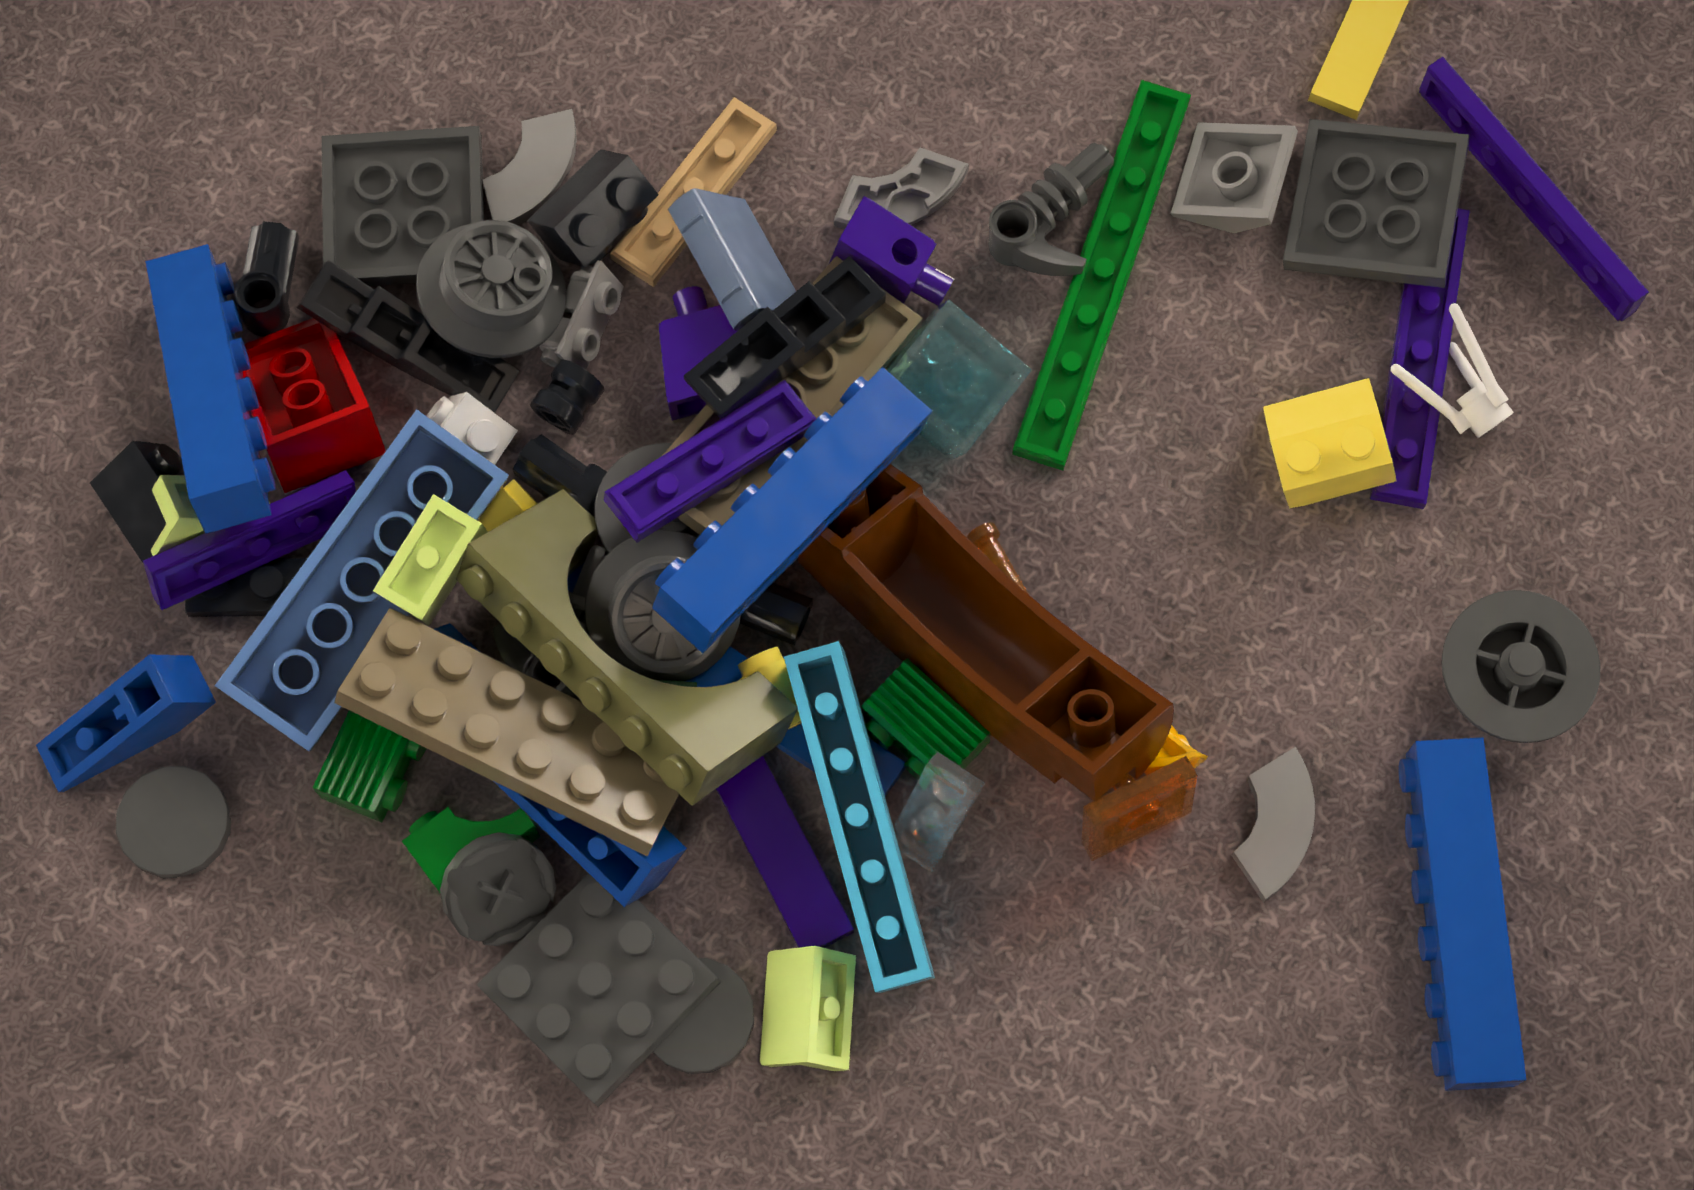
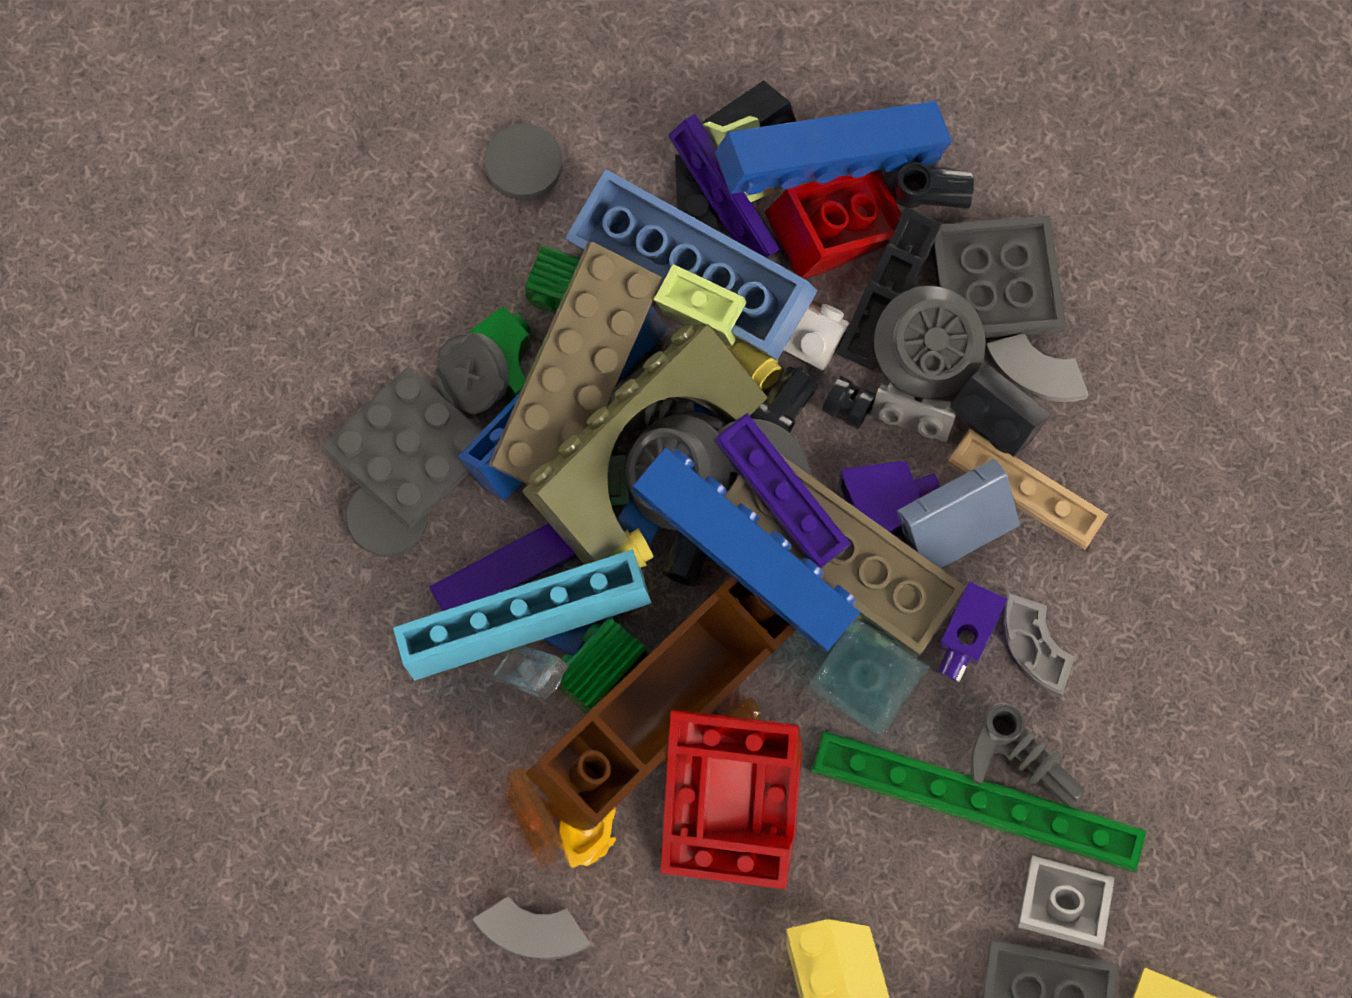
camera: 85 degrees right, 0 degrees up
blue slope [36,654,216,793] -> none
black slope [684,256,886,419] -> none
yellowish green panel [760,946,856,1071] -> none
none -> red slope [660,710,802,889]

